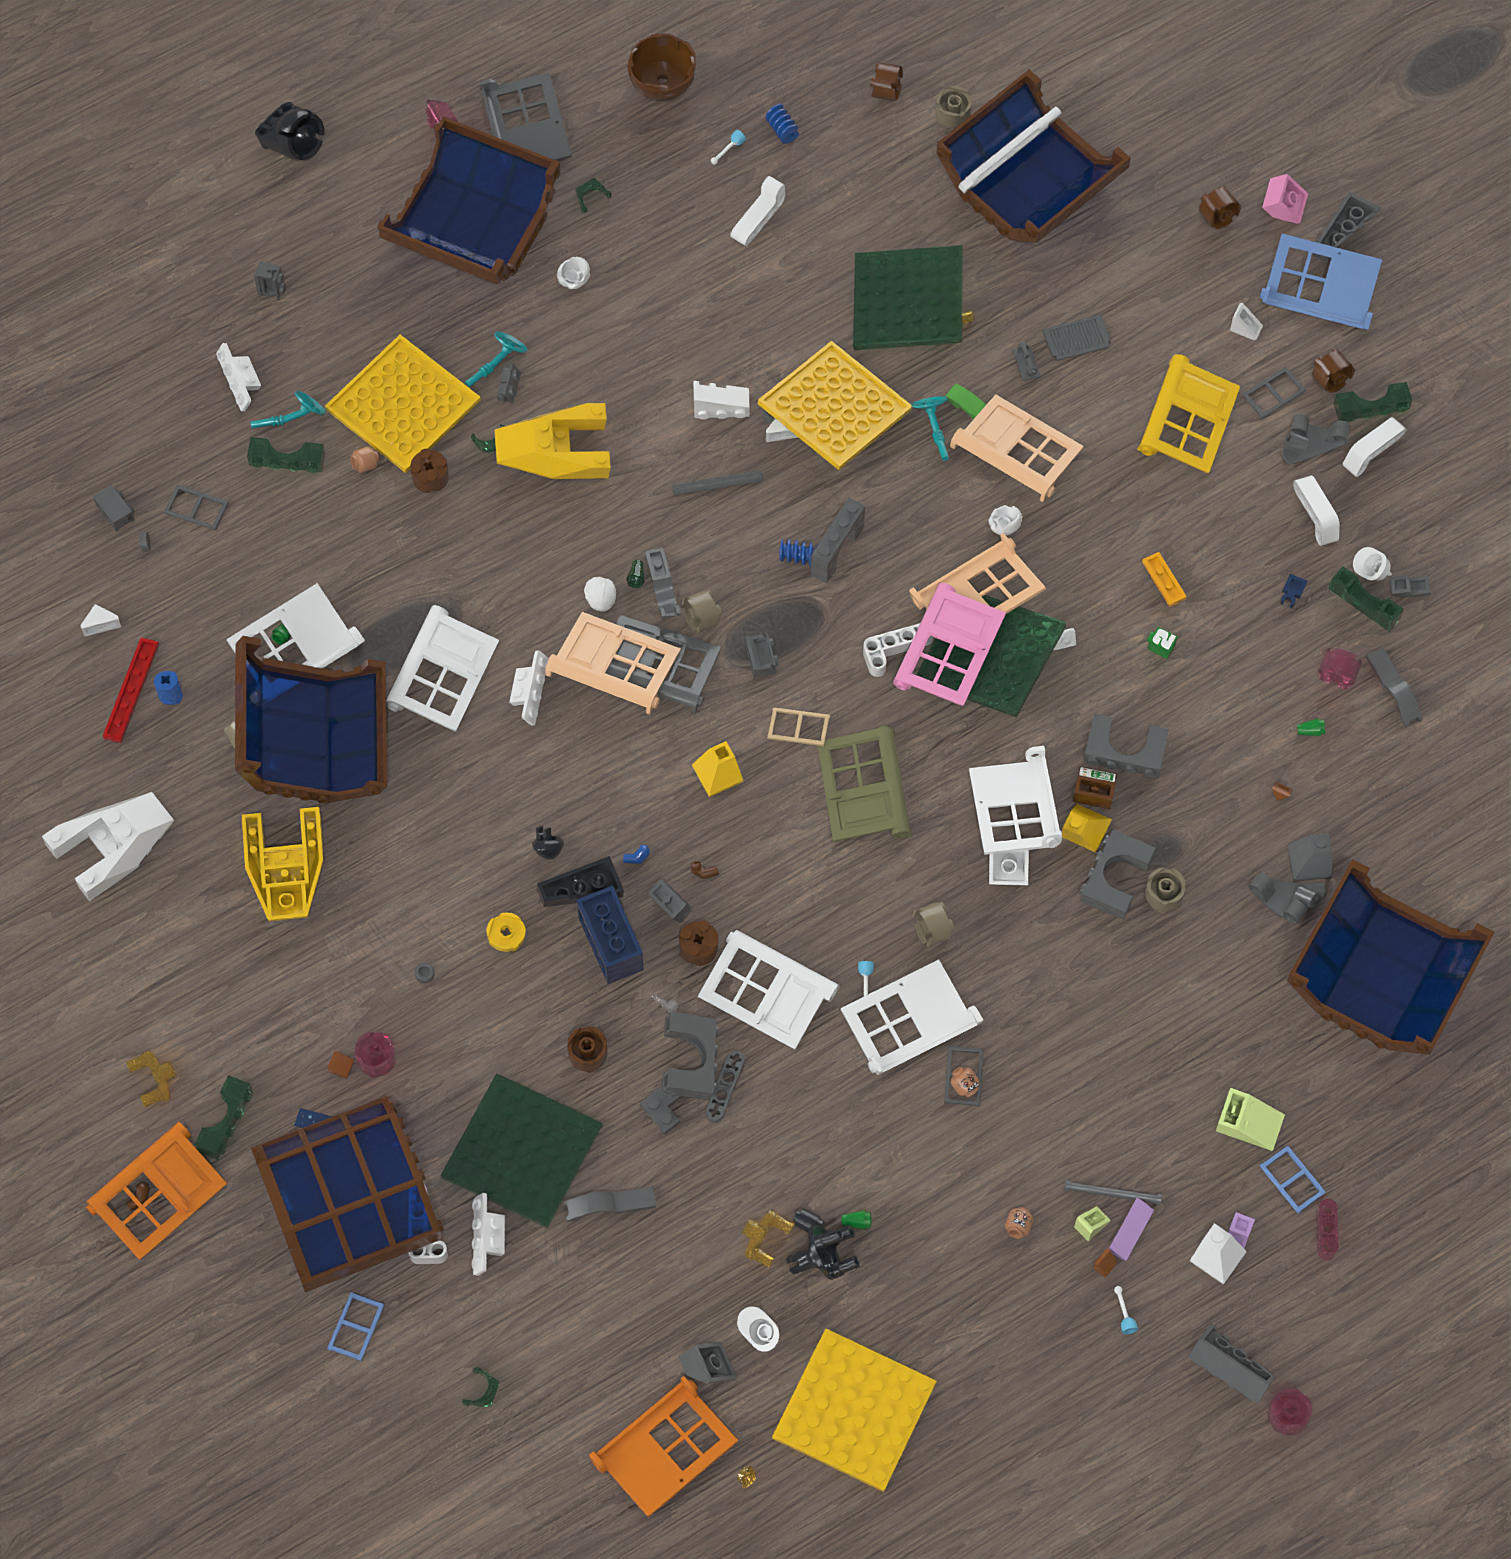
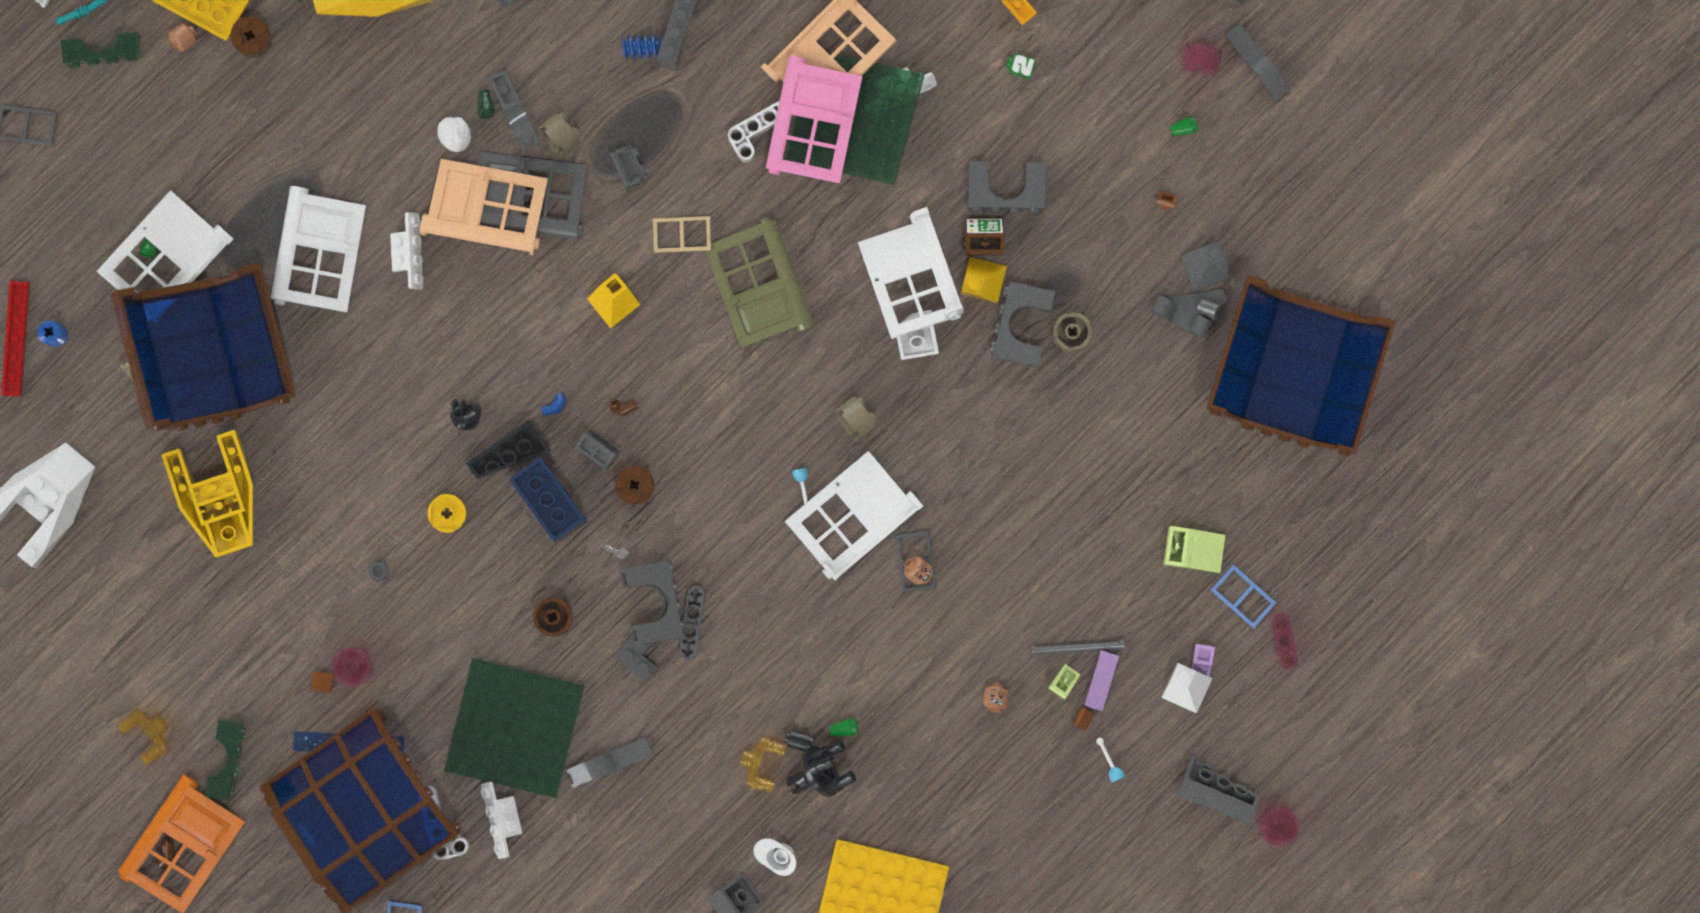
camera: 15 degrees left, 20 degrees up
white door [698,930,840,1049] -> none

